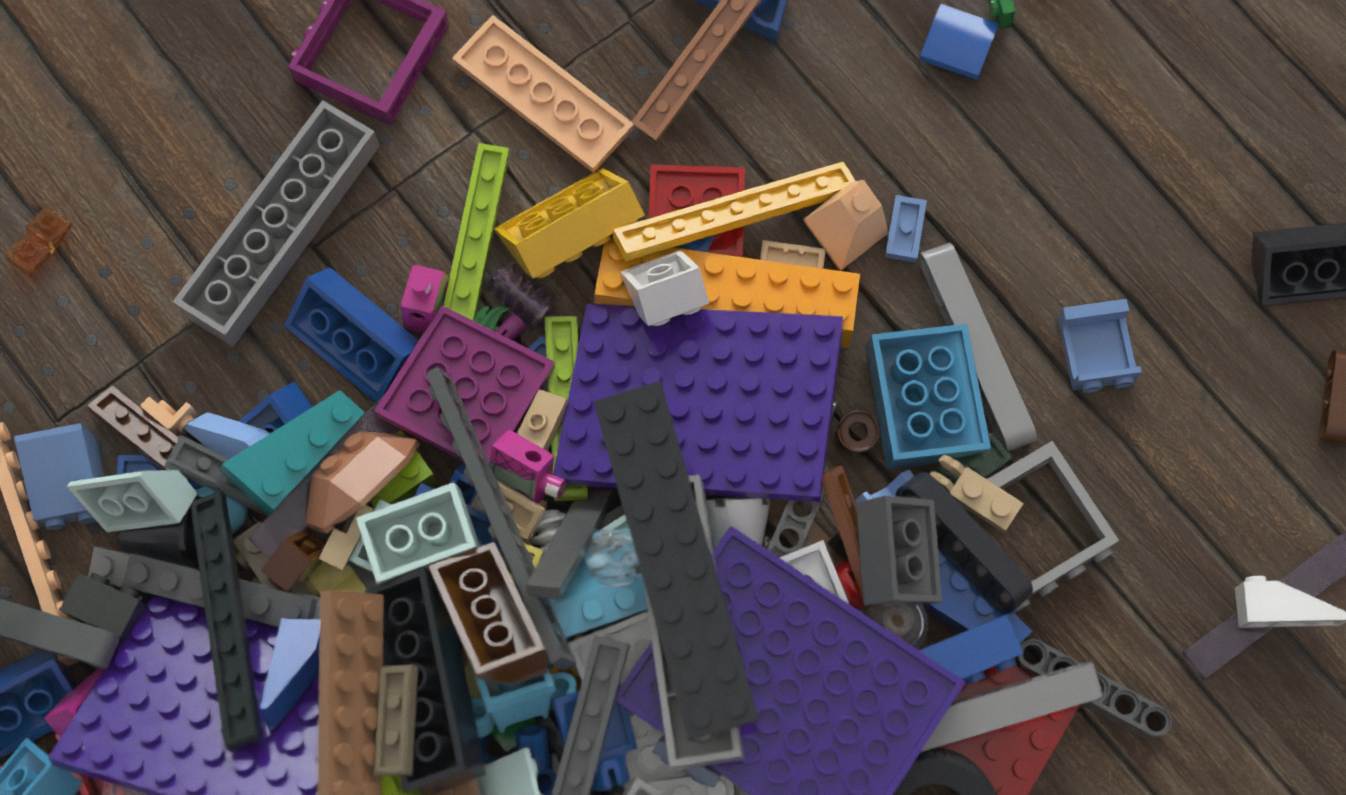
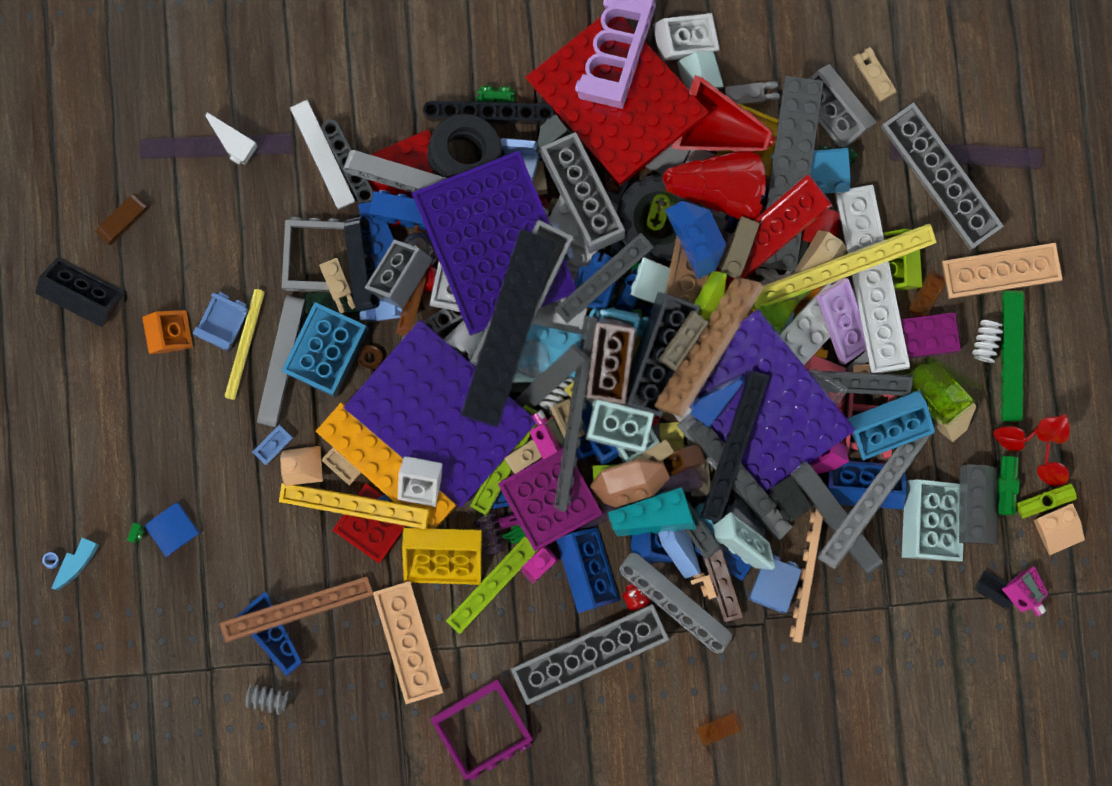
camera: 145 degrees left, 10 degrees up
none -> orange slope [142,310,193,354]
none -> light yellow axle [225,289,265,400]
none -> white tile [290,100,355,210]
none -> light grey beam [620,553,732,653]
none -> red head [622,584,651,612]

